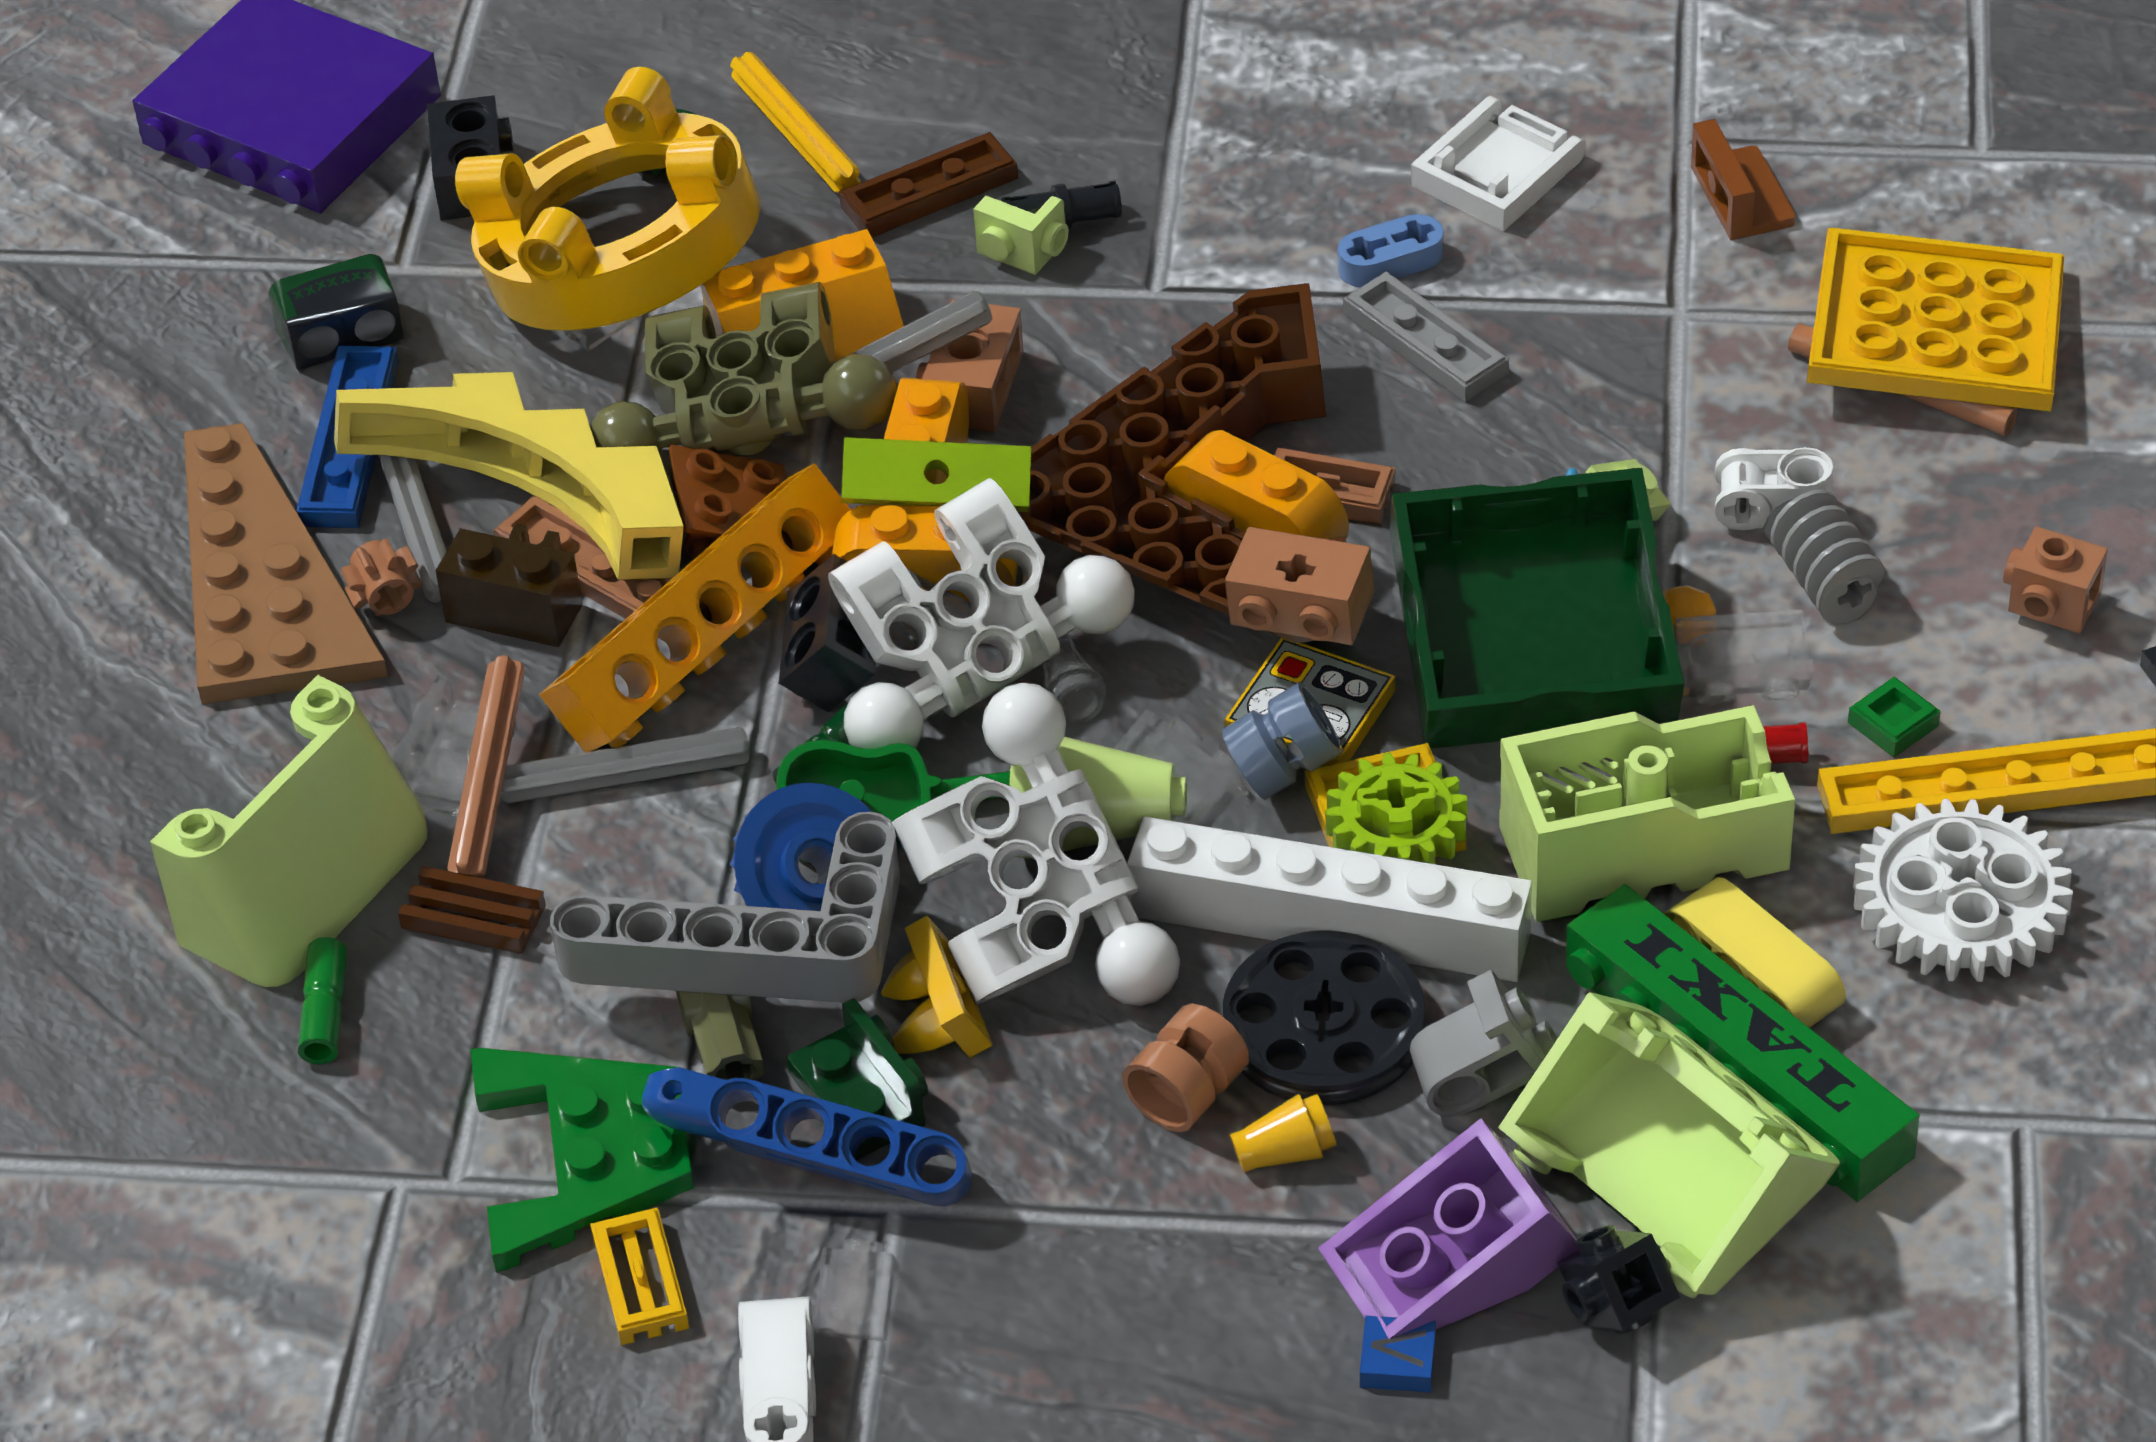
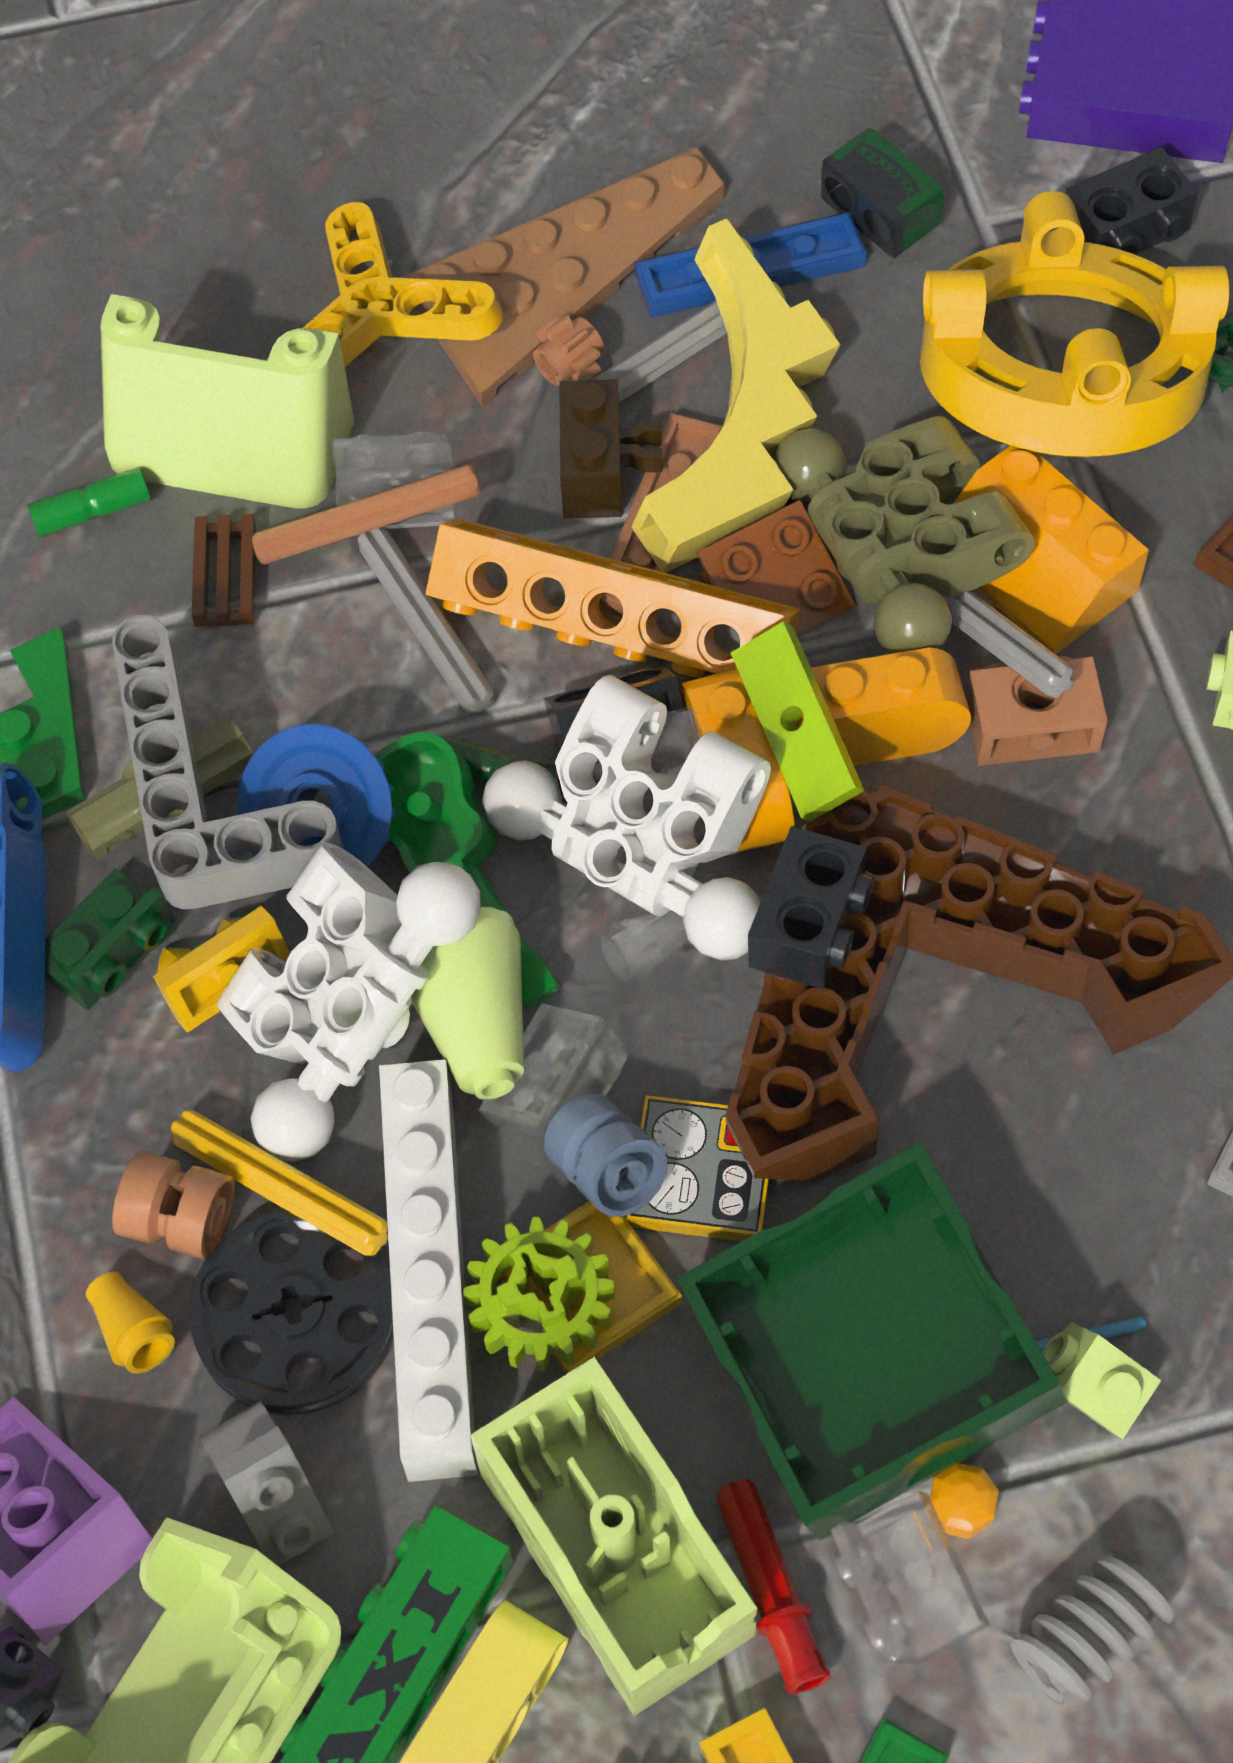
camera: 70 degrees right, 15 degrees up
light orange brick [1164,430,1349,539] -> none
nougat brick [1225,527,1374,645] -> none
nougat tile [1274,447,1396,525] -> none
white piece [1715,447,1833,531] -> none
none -> yellow axle [170,1110,388,1256]
none -> yellow piece [267,202,503,367]
none -> black brick [748,826,875,990]

